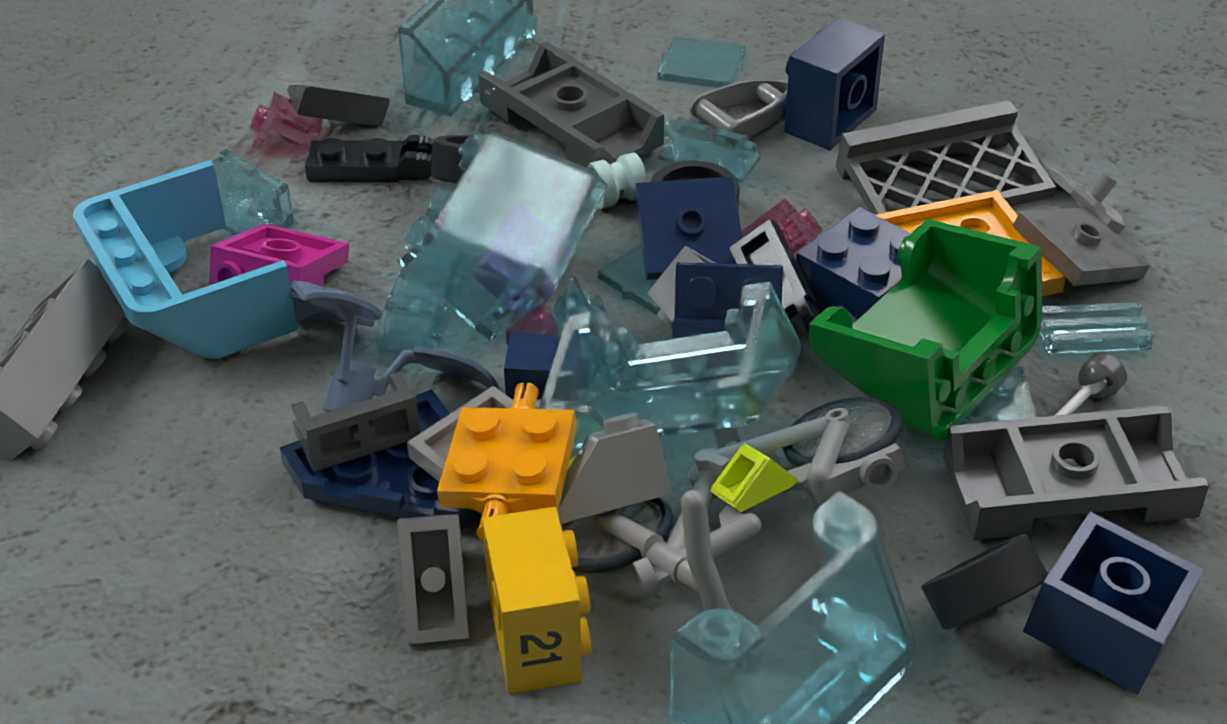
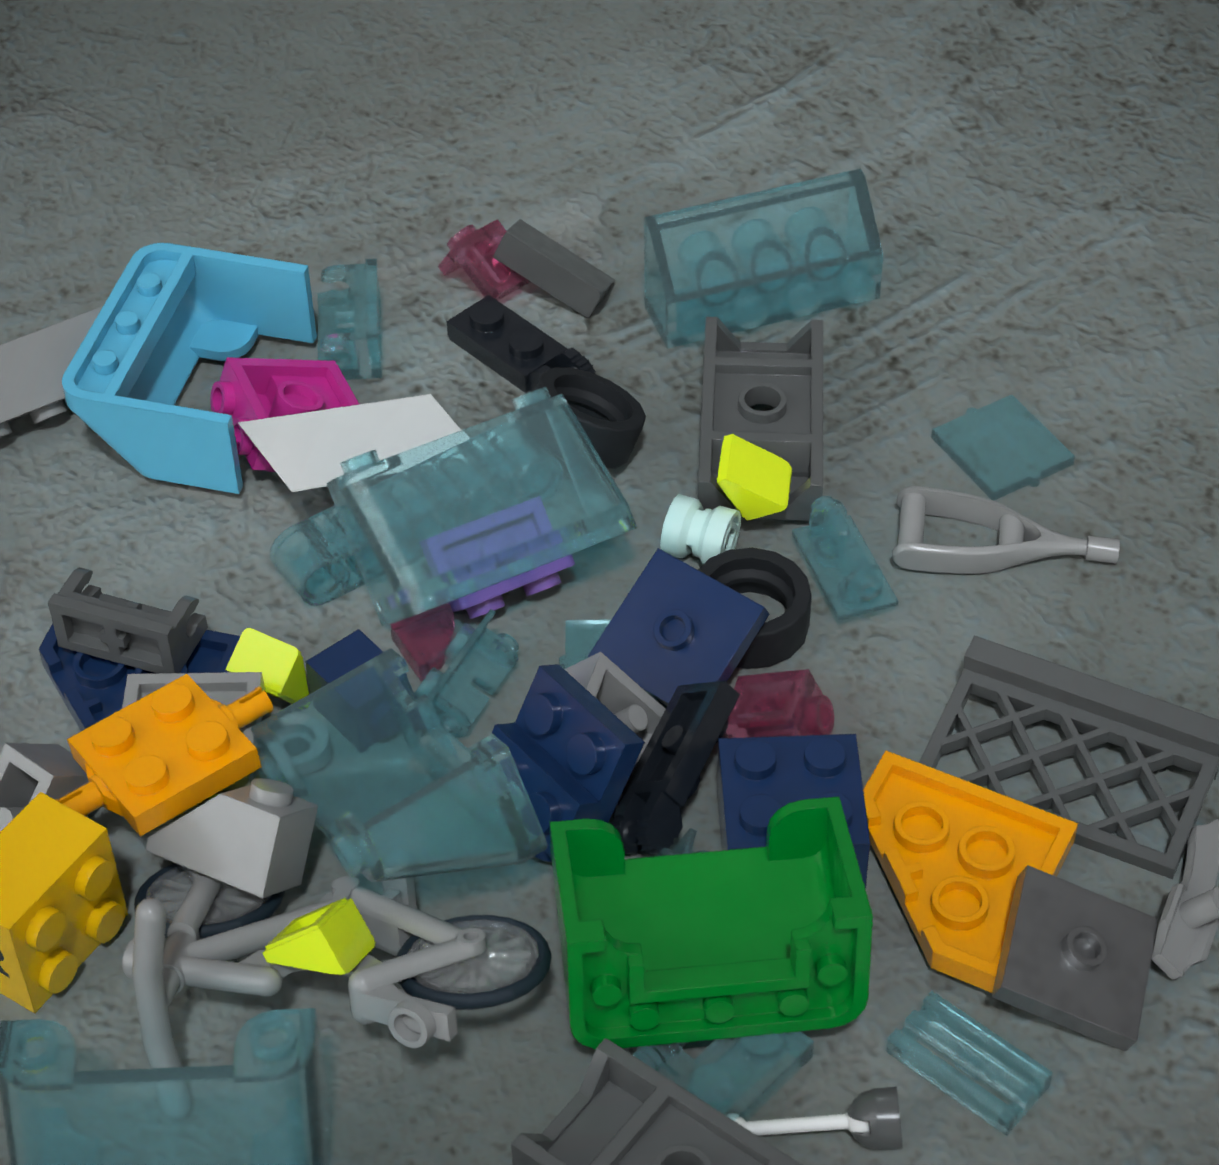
camera: 45 degrees right, 5 degrees up
sand blue plant [289,280,499,412] -> none
dark blue brick [783,17,885,151] -> none
none -> neon yellow slope [225,628,310,708]
none -> white sticker [238,394,486,492]
none -> neon yellow slope [717,434,792,521]

